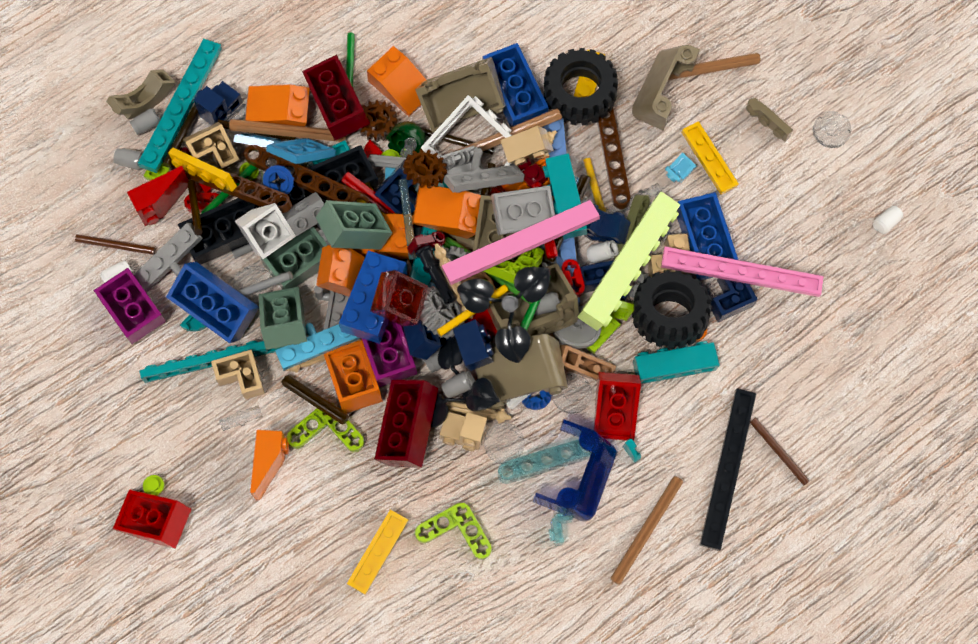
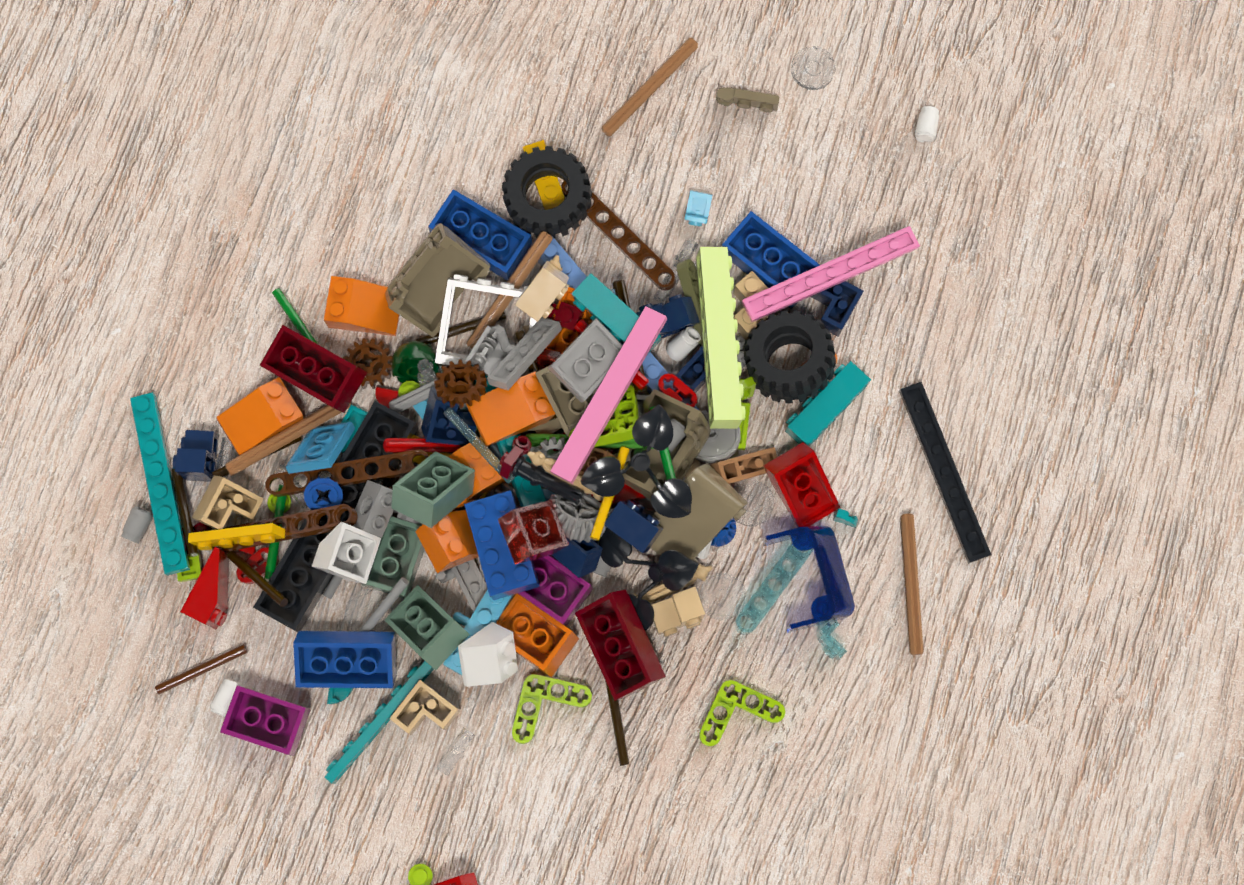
camera: 30 degrees left, 5 degrees up
dark tan arch [106,69,176,119] -> none
light grey piece [114,148,143,170] -> none
light grey plate [134,223,203,291] -> none
tile [234,133,281,148] -> none
orange slope [250,430,290,500] -> none
dark brown axle [281,375,349,424] -> none
yellow plate [347,510,408,595] -> none
light grey piece [442,371,475,398] -> none
yellow bar [583,158,606,212] -> none
dark tan windscreen [632,45,700,131] -> none
yellow plate [681,121,739,195] -> none
reddish brown bar [750,417,810,486] -> none
none -> white slope [458,622,518,687]
none -> dark brown bar [605,681,629,766]

